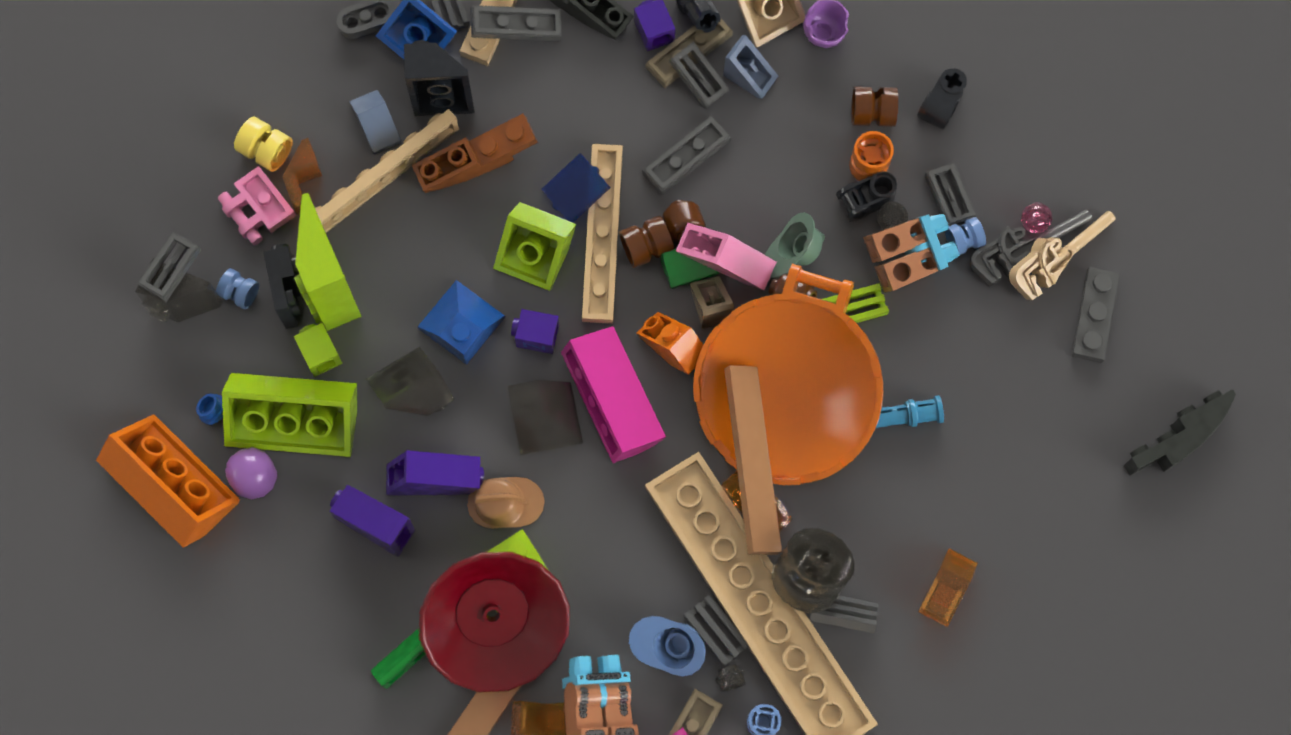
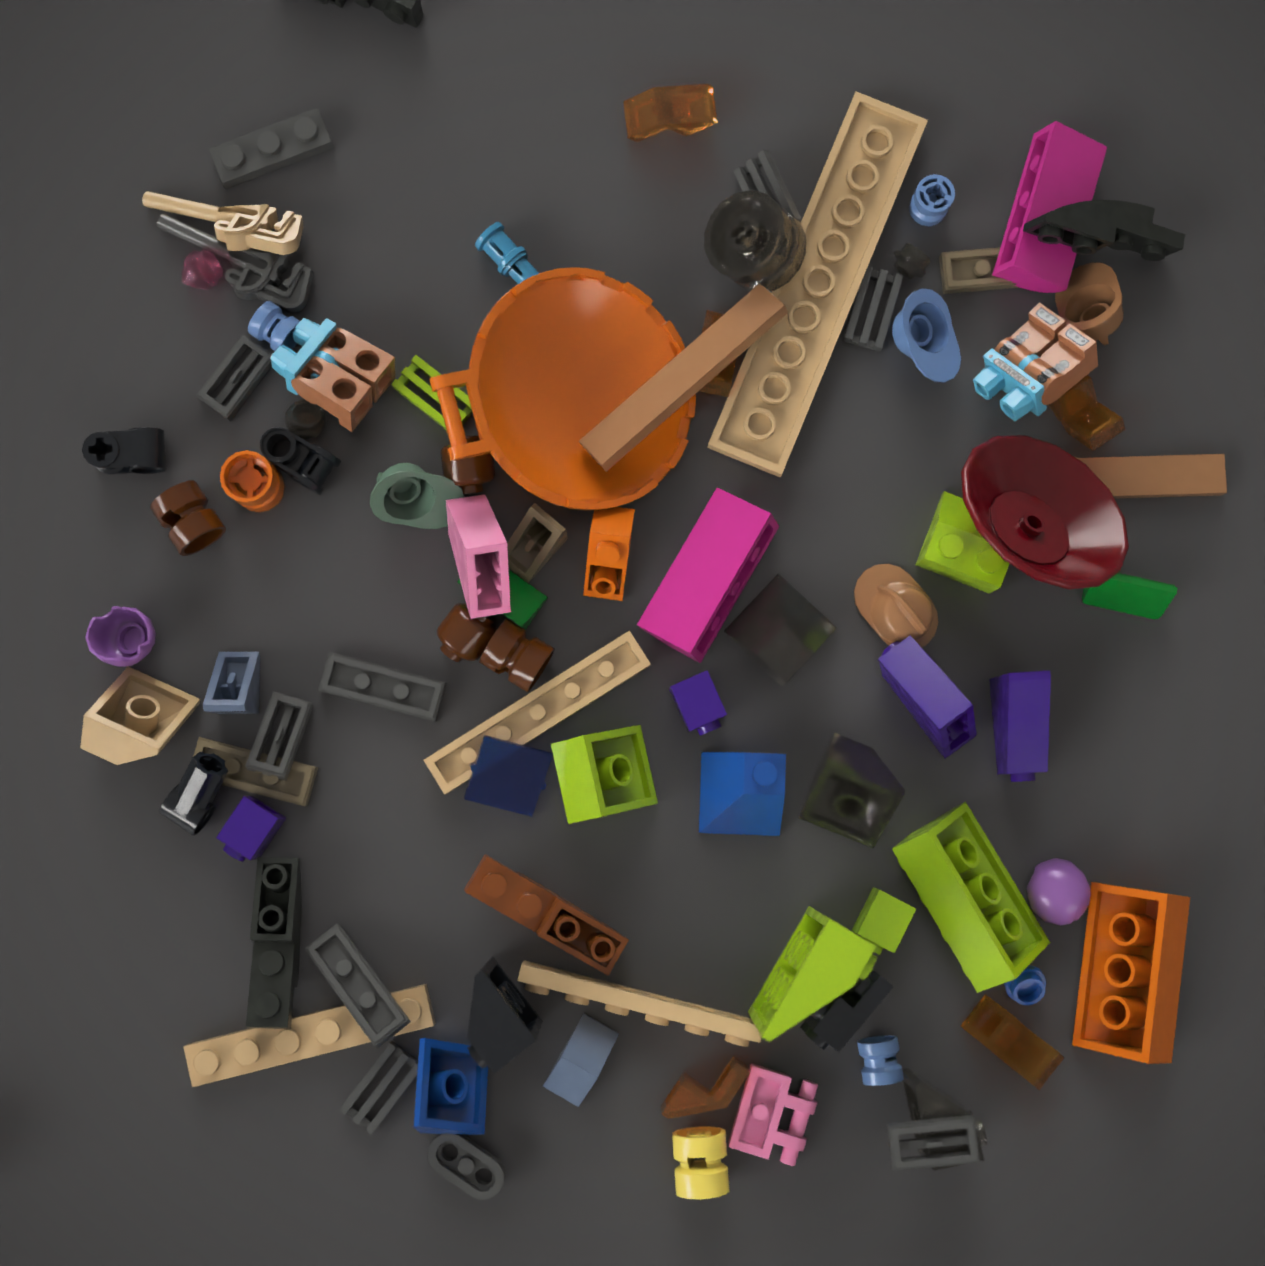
camera: 125 degrees left, 10 degrees up
none -> clear orange slope [960,994,1065,1090]

